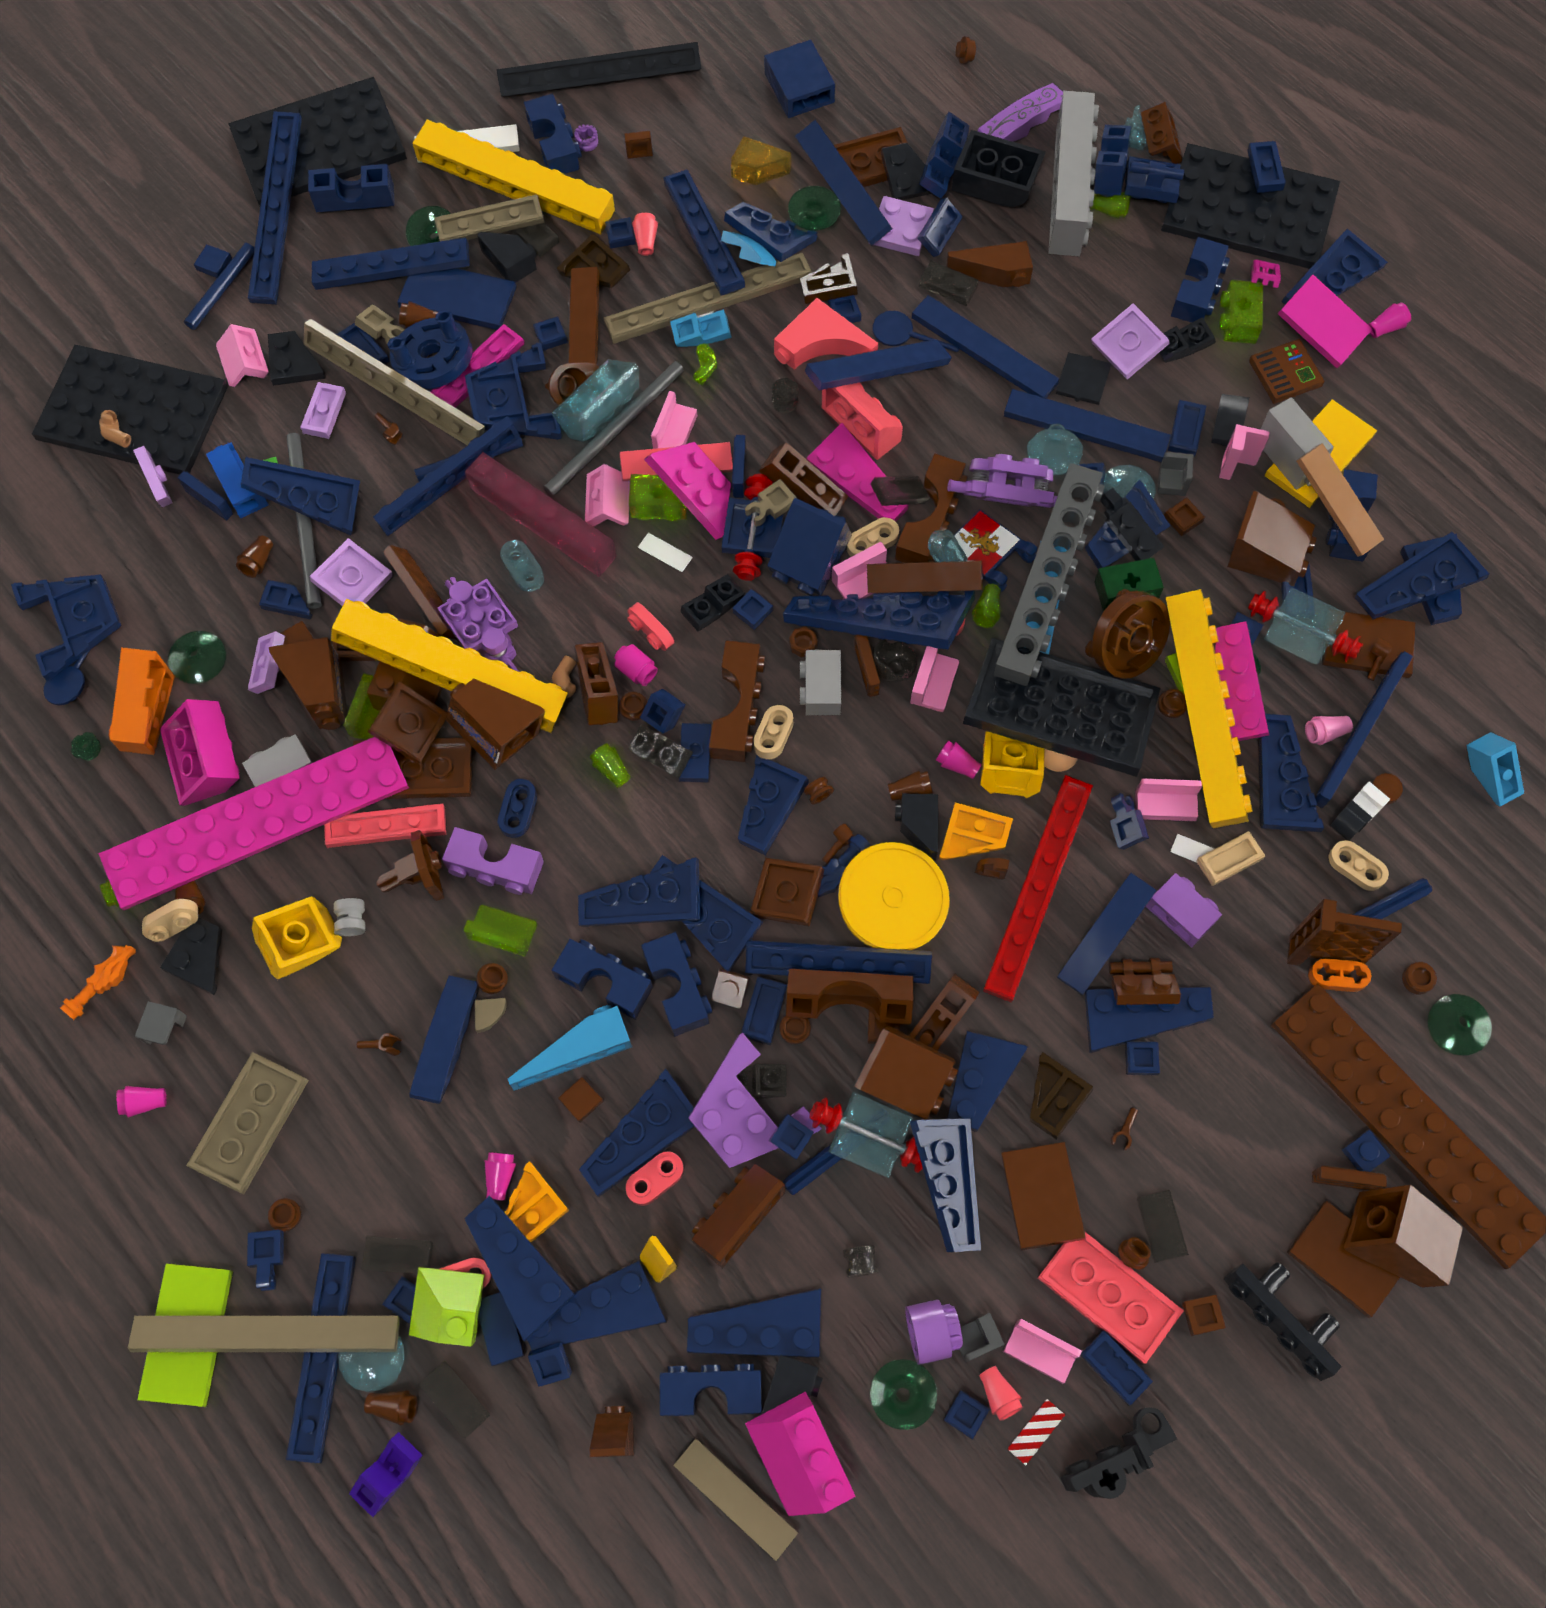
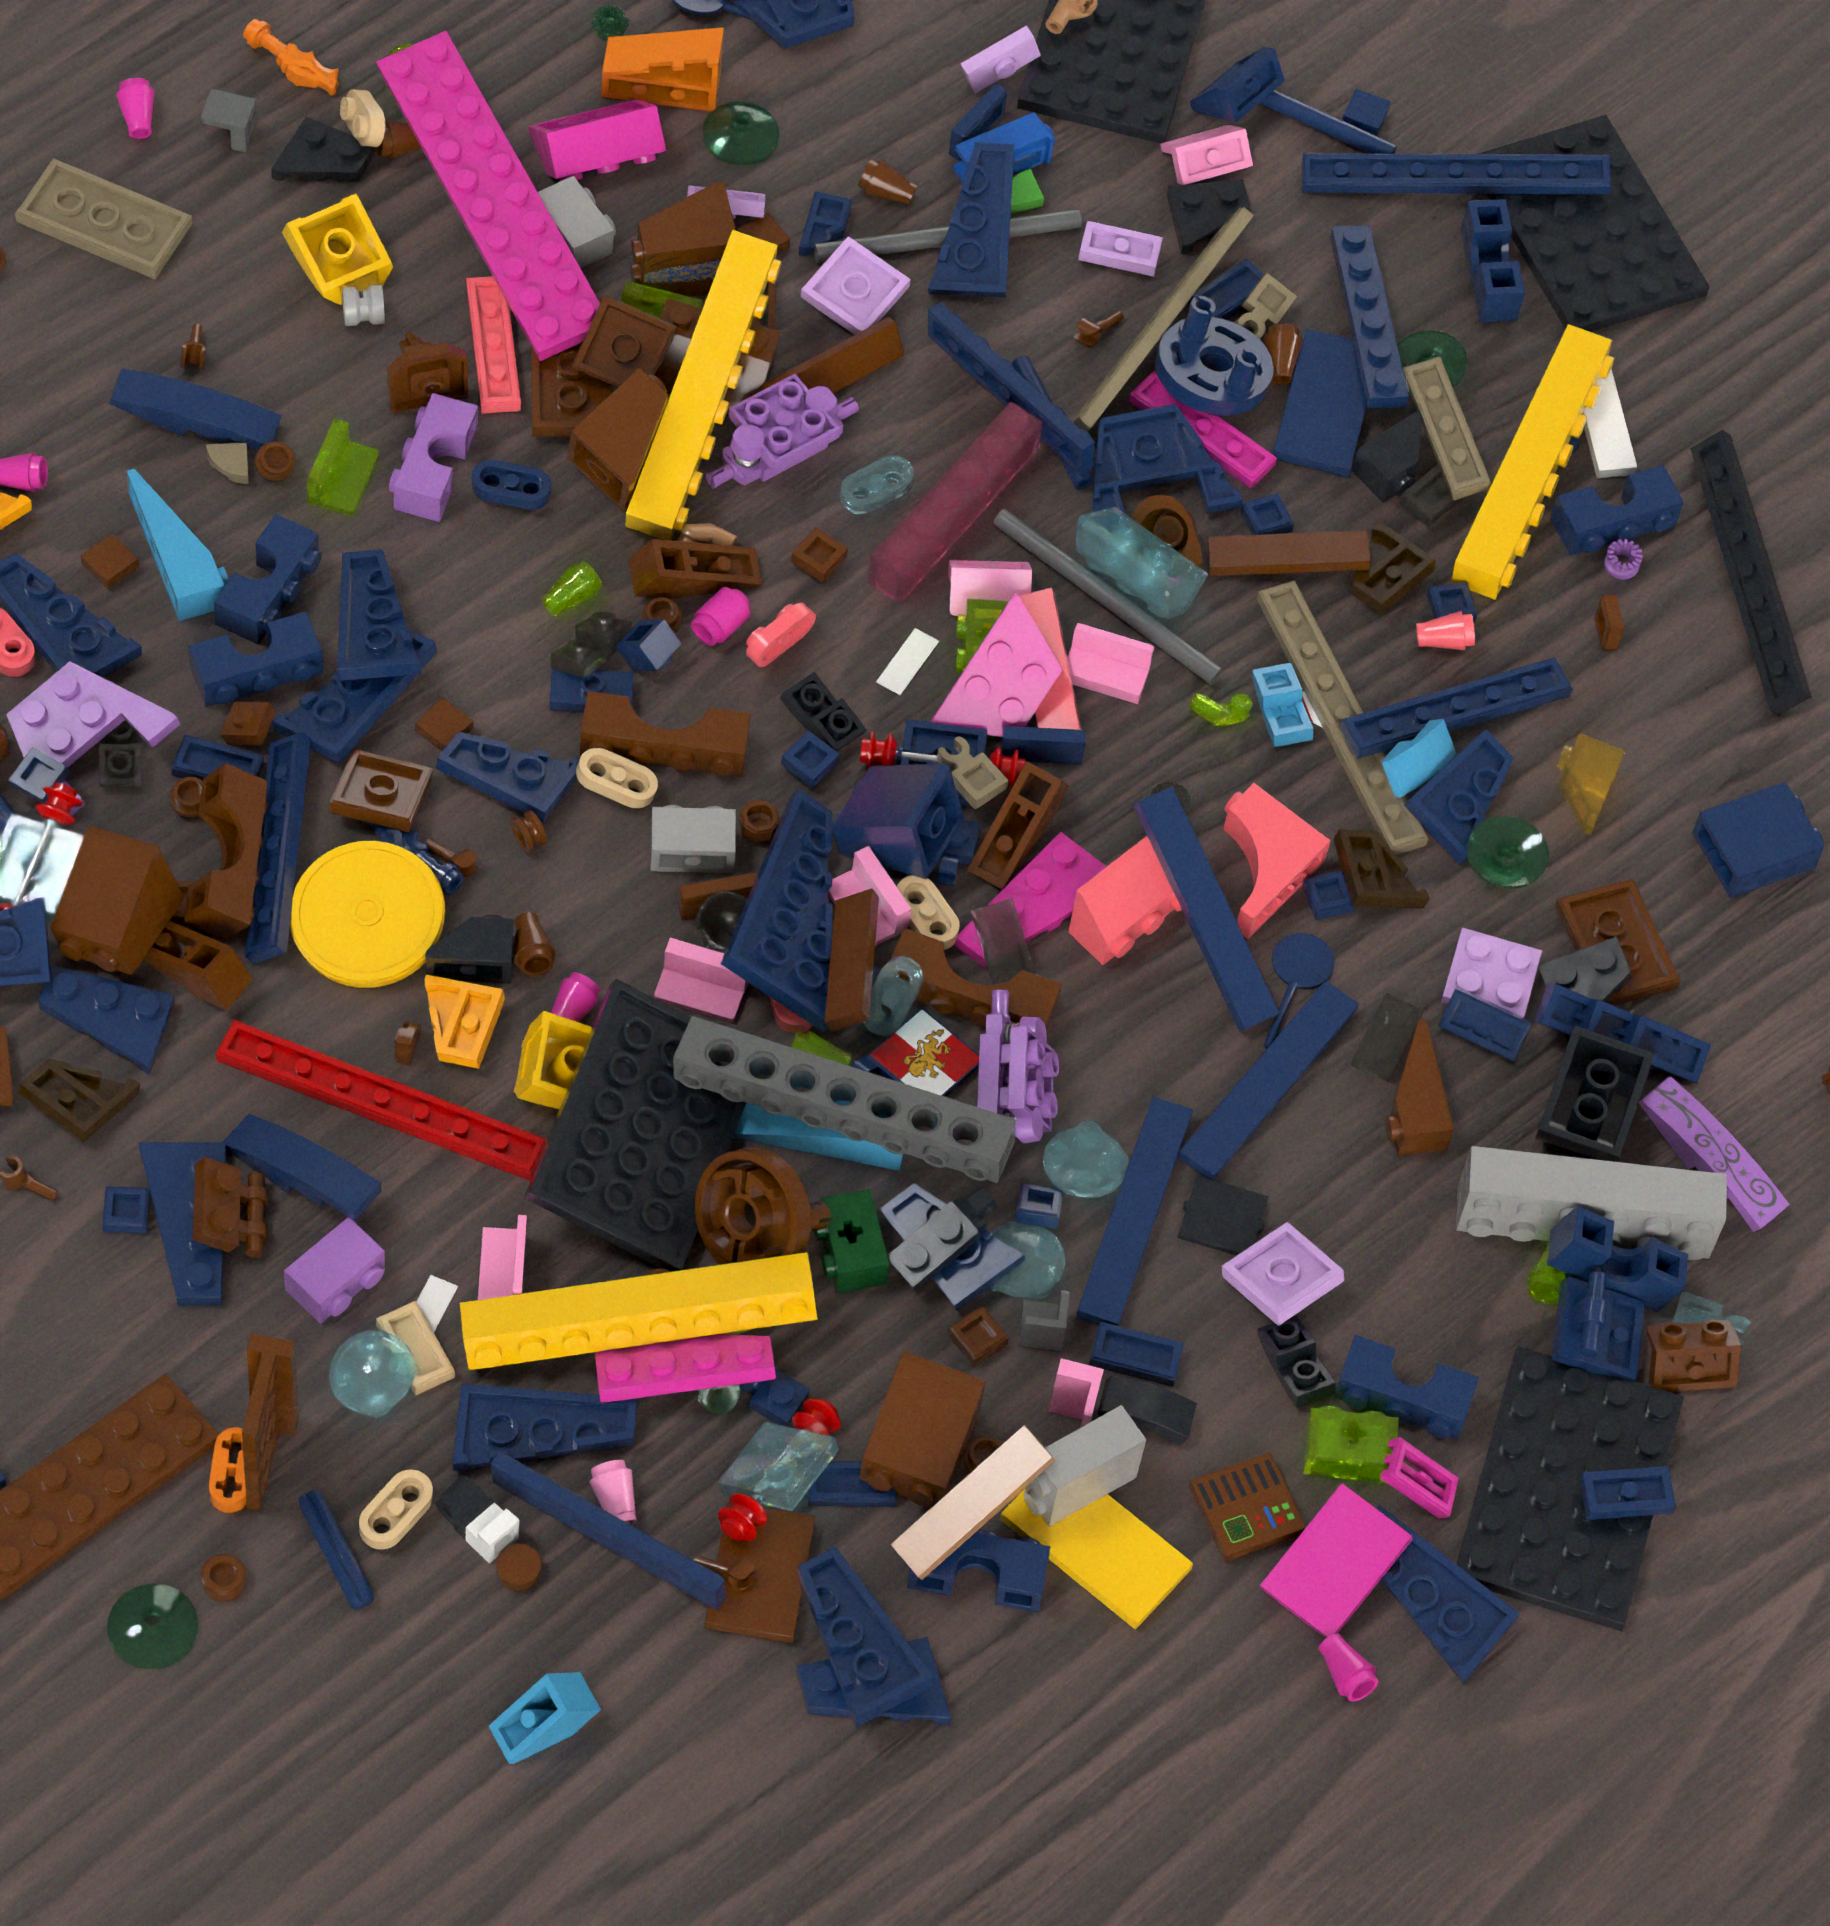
camera: 80 degrees right, 10 degrees down
dark blue tile [795,120,893,246] -> none
dark blue plate [1110,793,1149,850] -> none
none -> clear light blue dish [329,1330,418,1417]
none -> reddish brown tile [415,698,474,751]
none -> reddish brown plate [791,527,848,583]
none -> dark blue tile [1190,46,1285,122]

